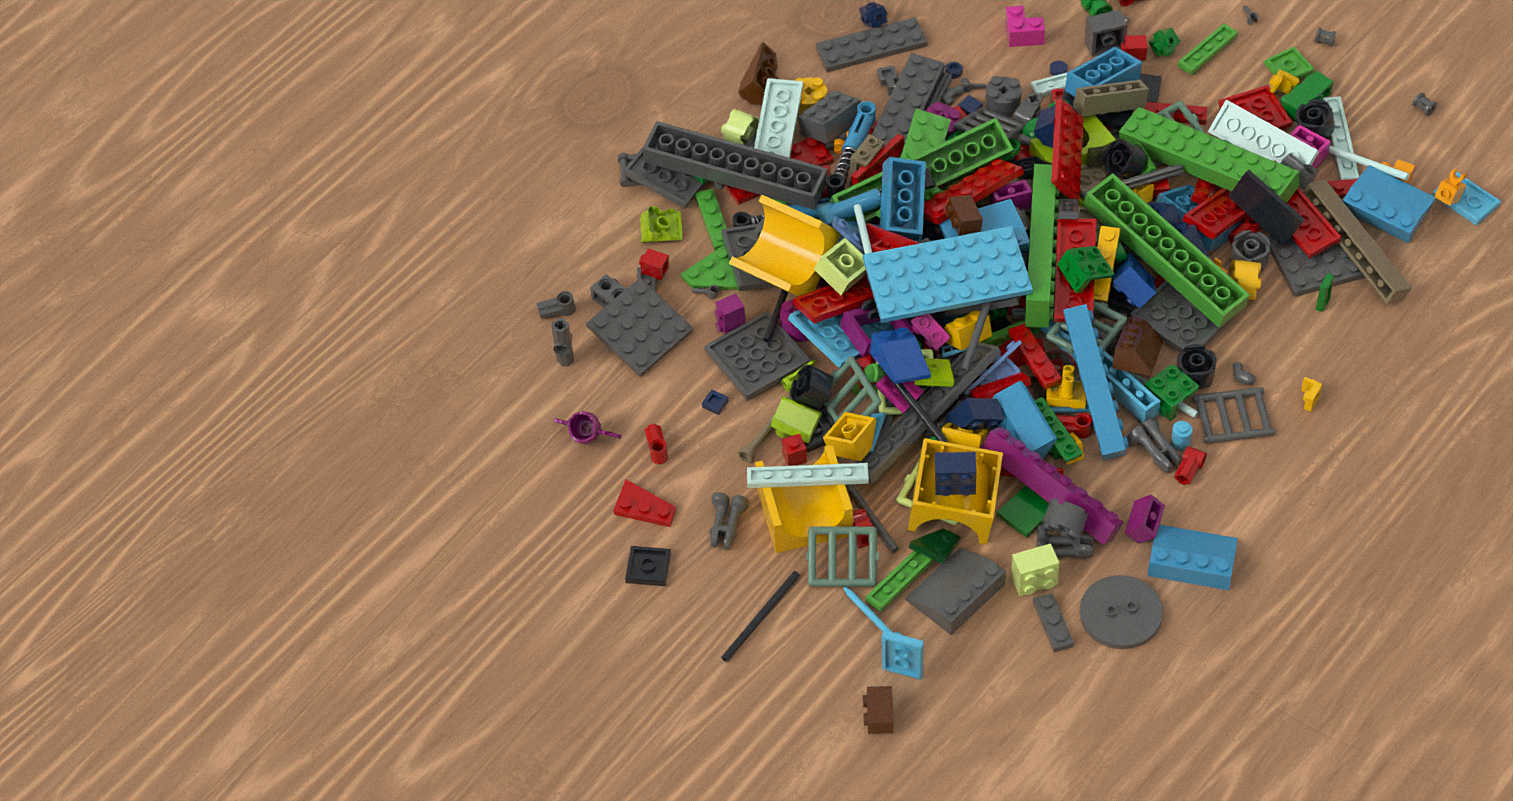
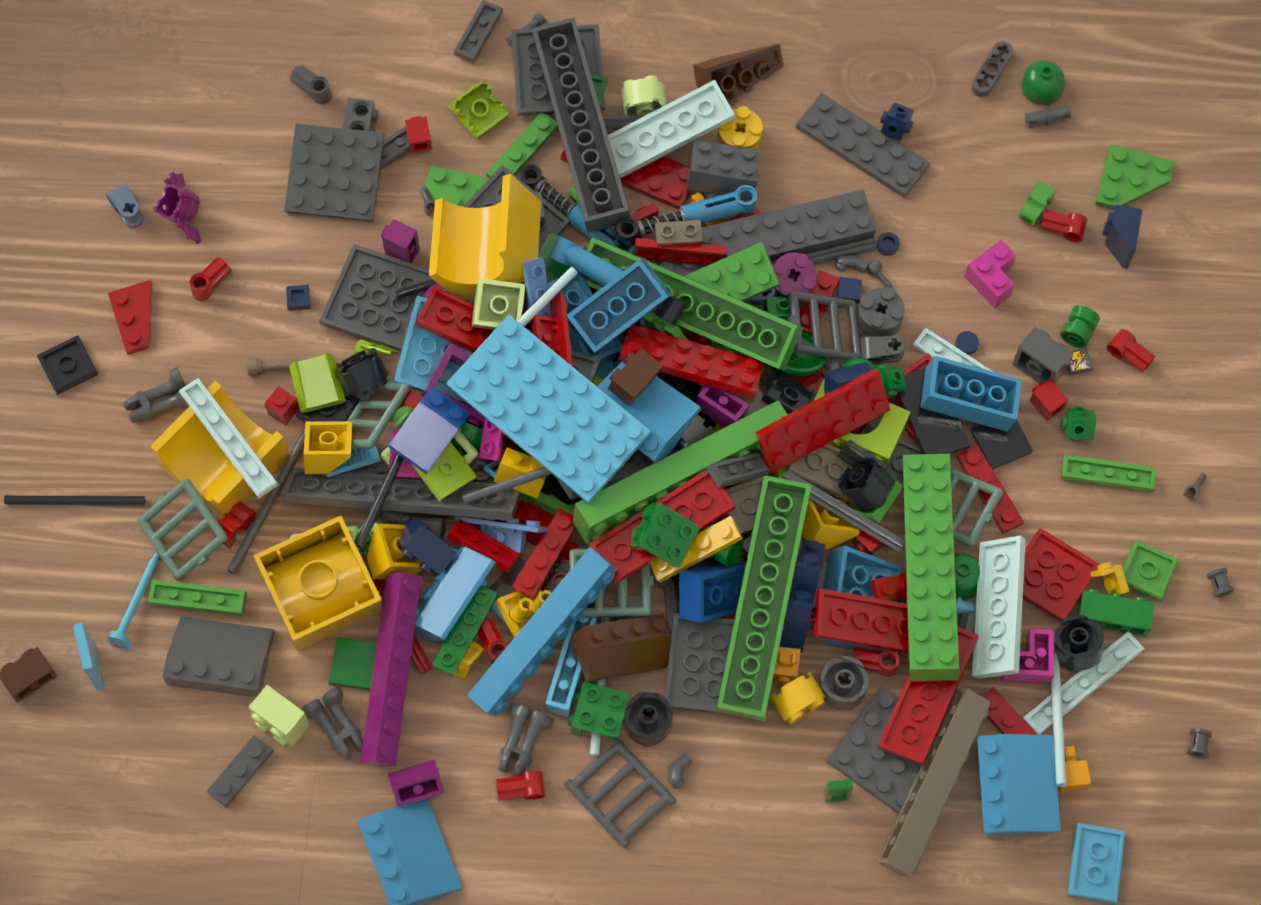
camera: 50 degrees right, 15 degrees up
dark grey piece [552,318,574,367] -> none
dark grey plate [877,66,898,96] -> none
dark green wing [909,528,961,565] -> none
dark blue brick [935,452,976,496] -> none
dark grey brick [1042,499,1089,540] -> none
dark tan brick [1073,80,1149,117] -> none
dark grey plate [1080,575,1163,649] -> none
medium azure brick [1171,421,1193,451] -> none
black tile [1228,170,1305,246] -> none
dark grey piece [1280,153,1318,189] -> none
yellow bracket [1301,377,1322,412] -> none
light orange brick [1434,168,1467,206] -> none
none -> sand blue piece [106,183,143,228]
none -> dark grey plate [454,0,503,63]

